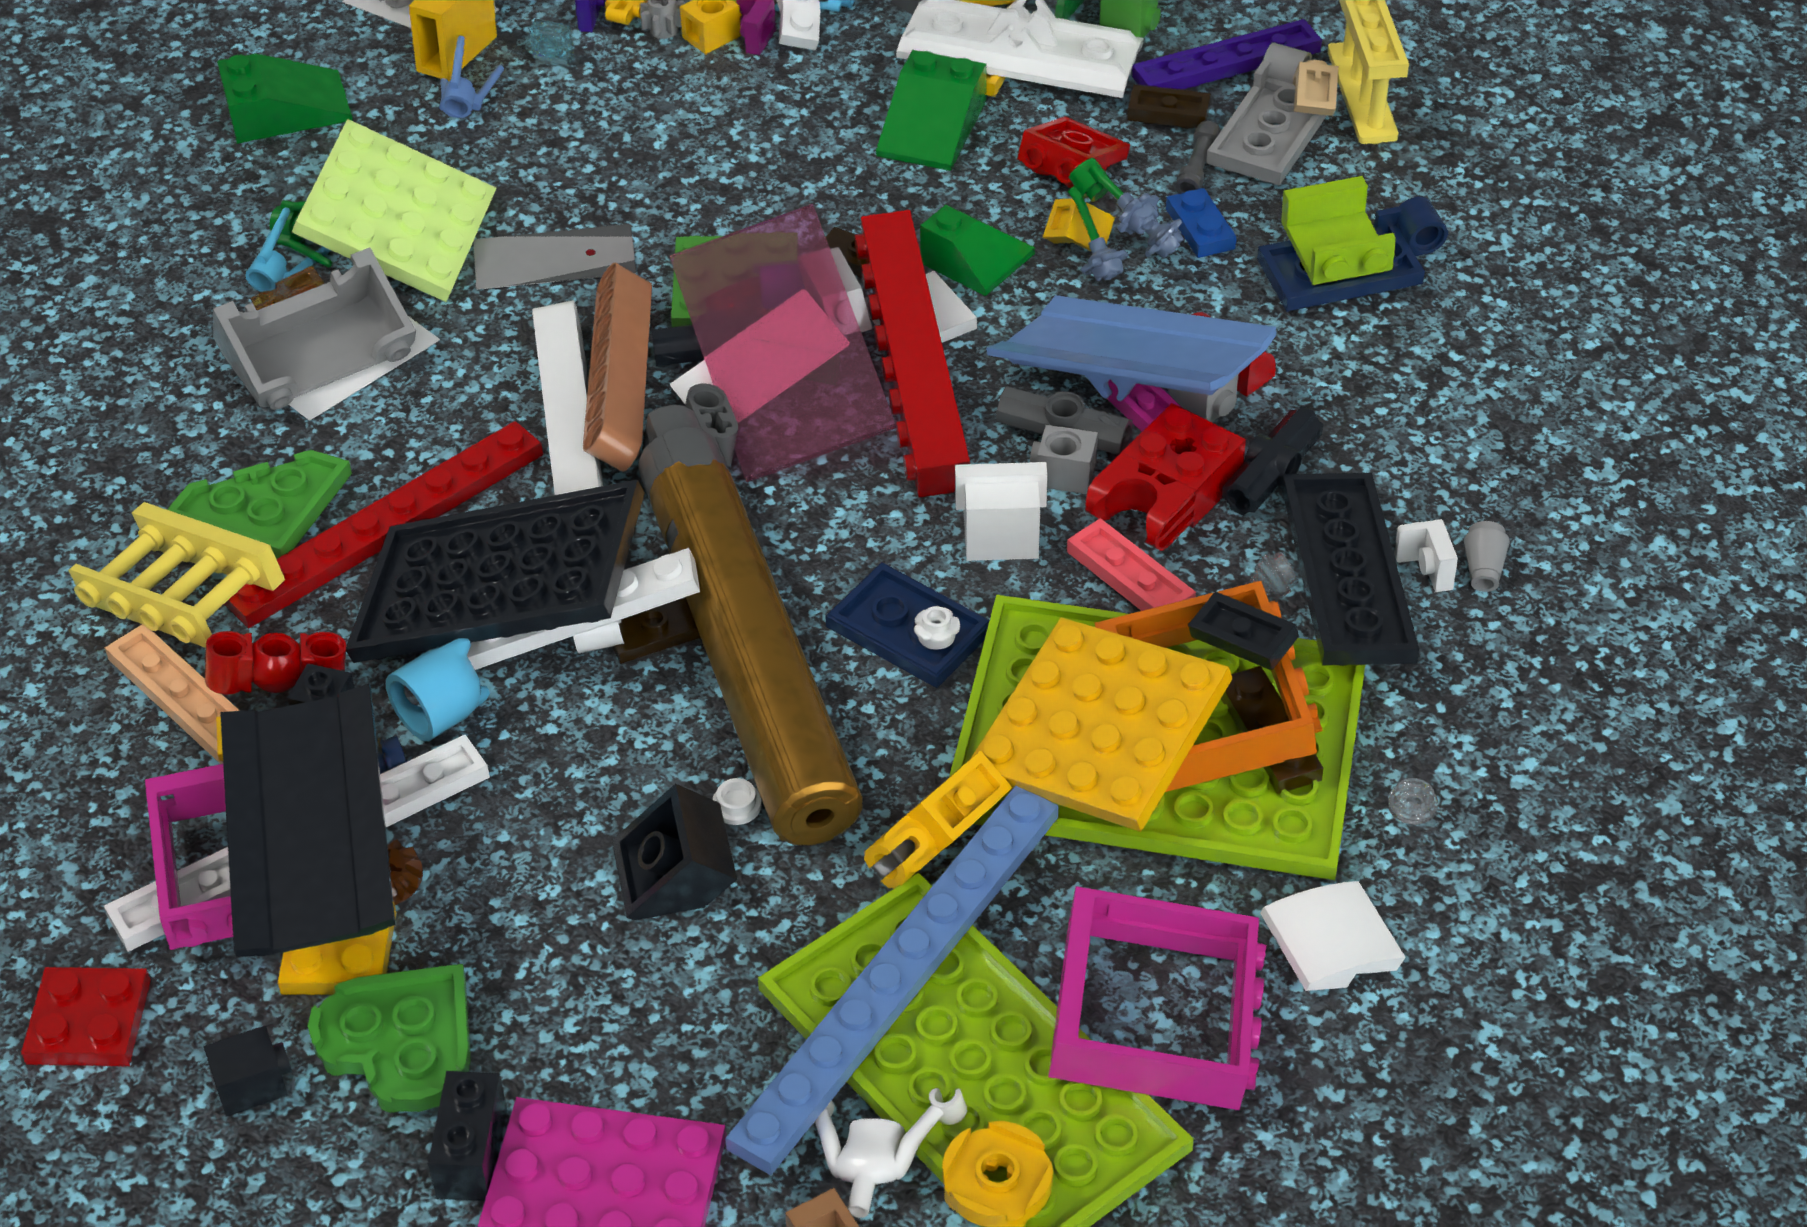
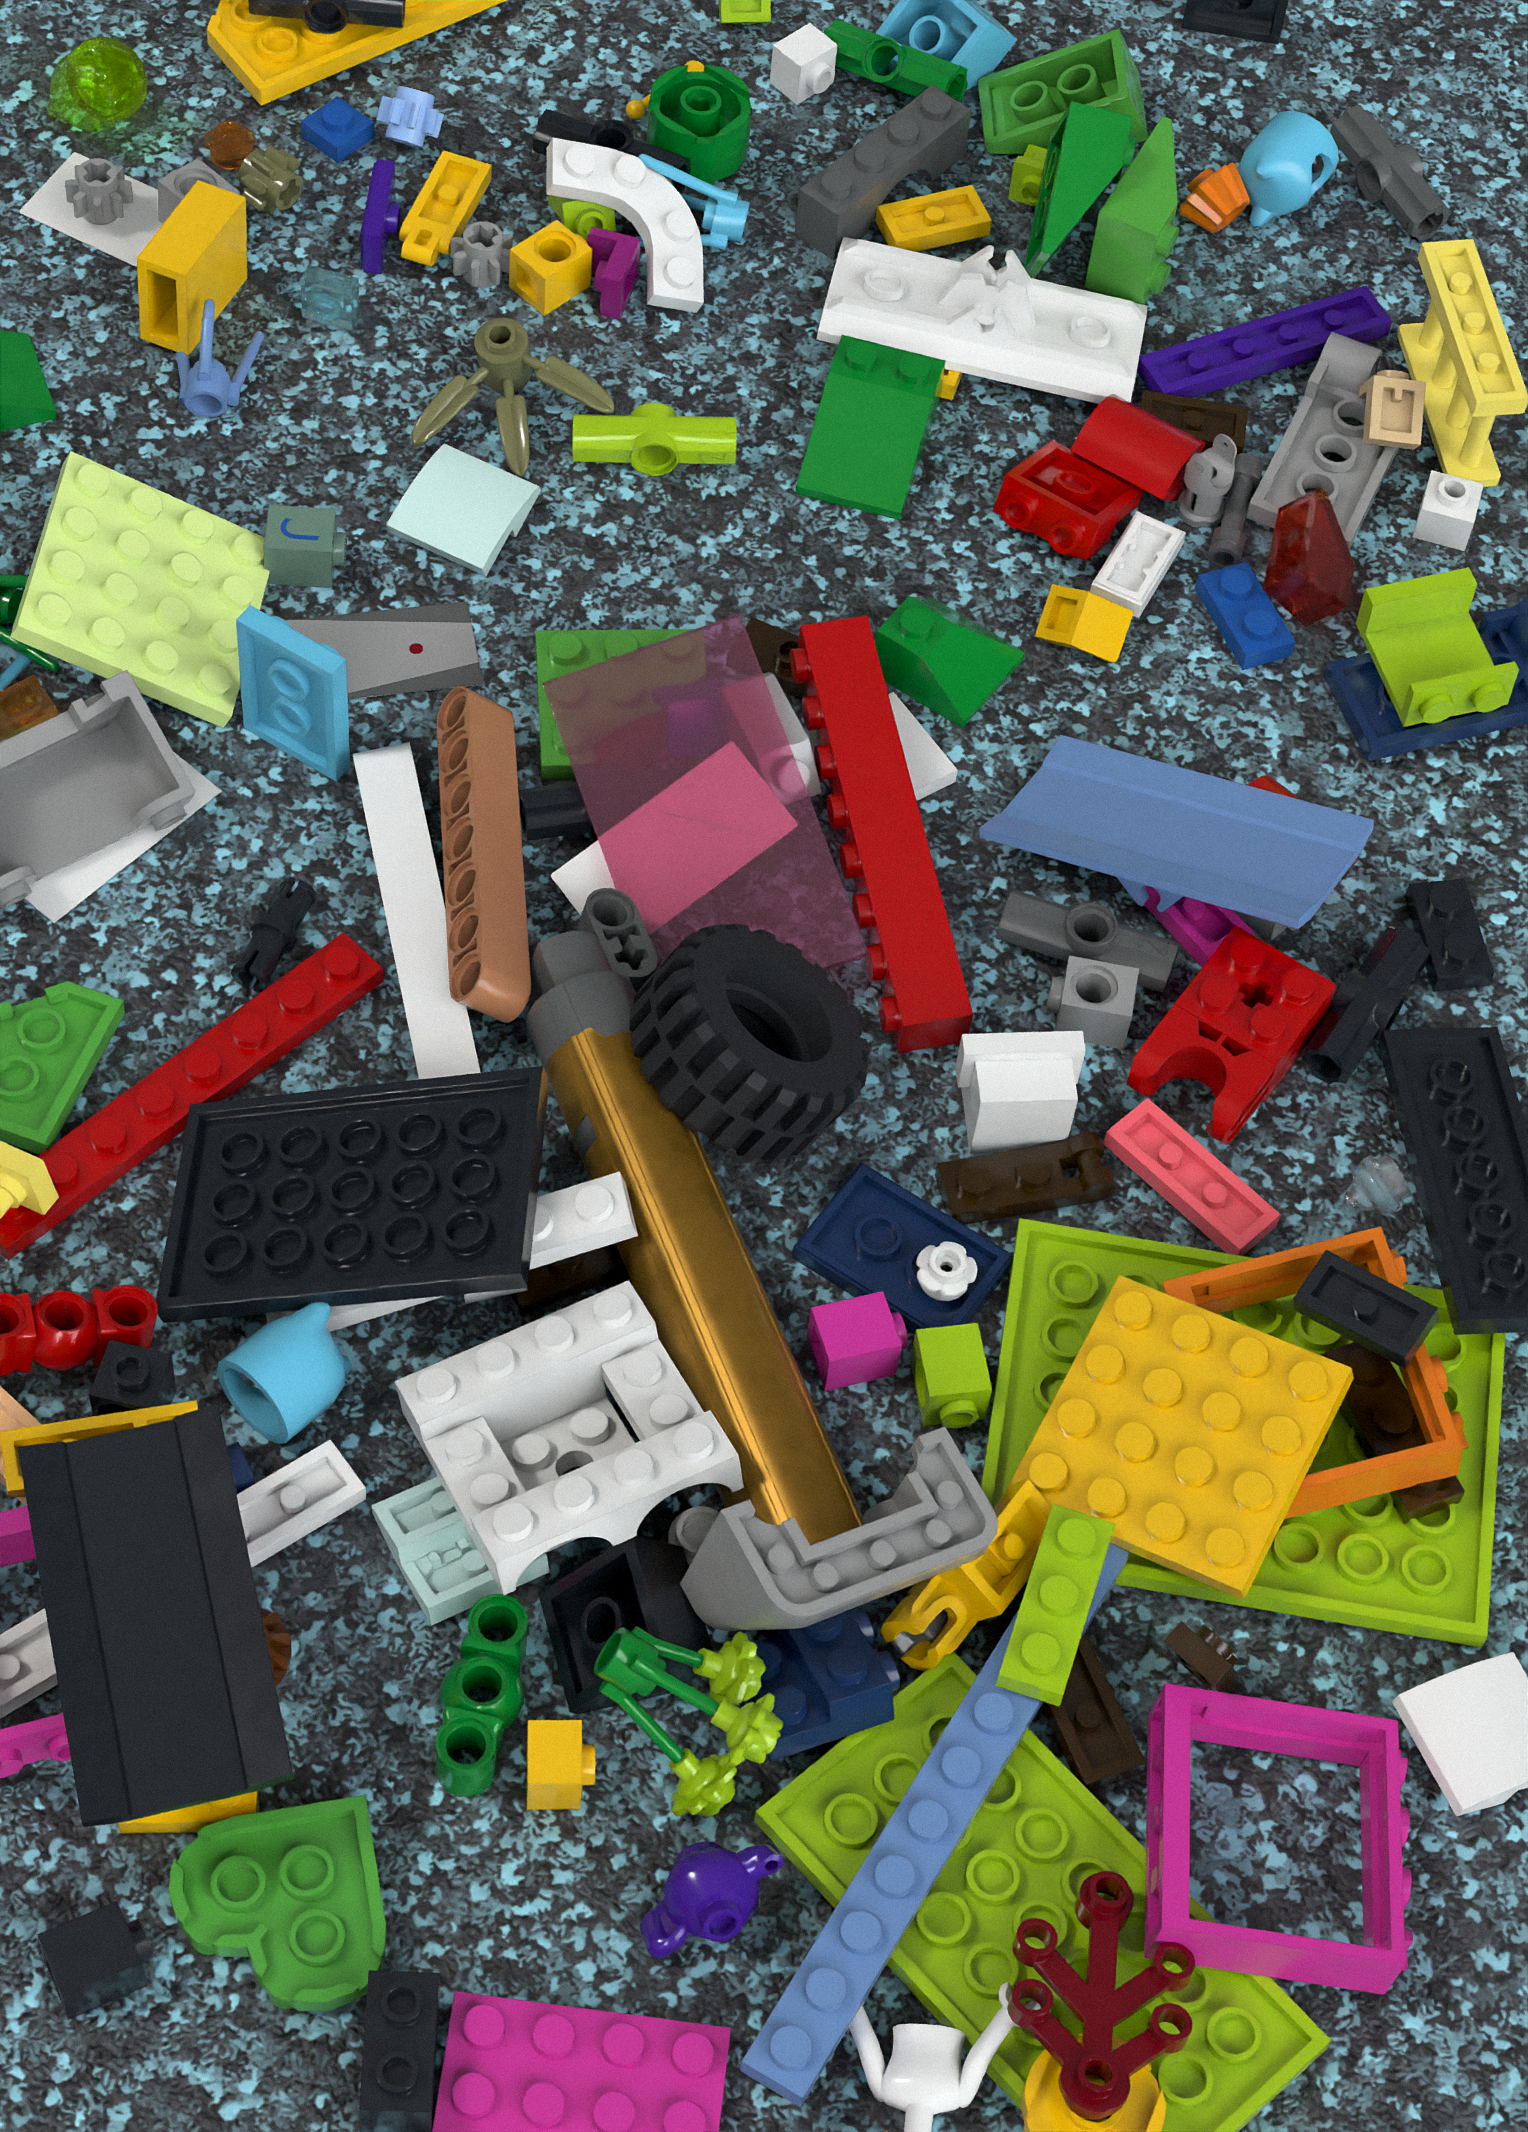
camera: 10 degrees left, 10 degrees up
sand blue plant [1068,158,1184,282] -> none
none -> black pin [231,877,317,992]
none -> medium azure plate [236,605,350,782]
none -> sand green brick [263,505,347,588]
none -> light aqua slope [371,1476,549,1625]
none -> light aqua slope [386,444,541,576]
none -> white piece [395,1280,744,1595]
none -> olive plant [411,318,615,478]
none -> green piece [436,1594,528,1797]
none -> yellow plate [527,1720,595,1810]
none -> lime piece [572,402,737,476]
none -> plant [594,1626,783,1817]
none -> black tyre [629,923,869,1161]
none -> dark purple piece [640,1841,784,1959]
none -> light grey windscreen [680,1427,998,1631]
none -> dark blue plate [740,1607,900,1762]
none -> dark pink brick [806,1291,908,1391]
none -> lime brick [910,1323,992,1428]
none -> dark brown plate [935,1132,1116,1225]
none -> lime plate [995,1504,1115,1707]
none -> dark brown plate [1003,1606,1146,1792]
none -> dark red plant [1007,1871,1195,2120]
none -> red brick [1070,394,1206,501]
none -> white plate [1090,511,1186,618]
none -> dark brown plate [1164,1621,1242,1694]
none -> light grey piece [1177,434,1237,528]
none -> clear red slope [1263,487,1355,627]
none -> black plate [1405,878,1494,992]
none -> white plate [1412,470,1484,551]

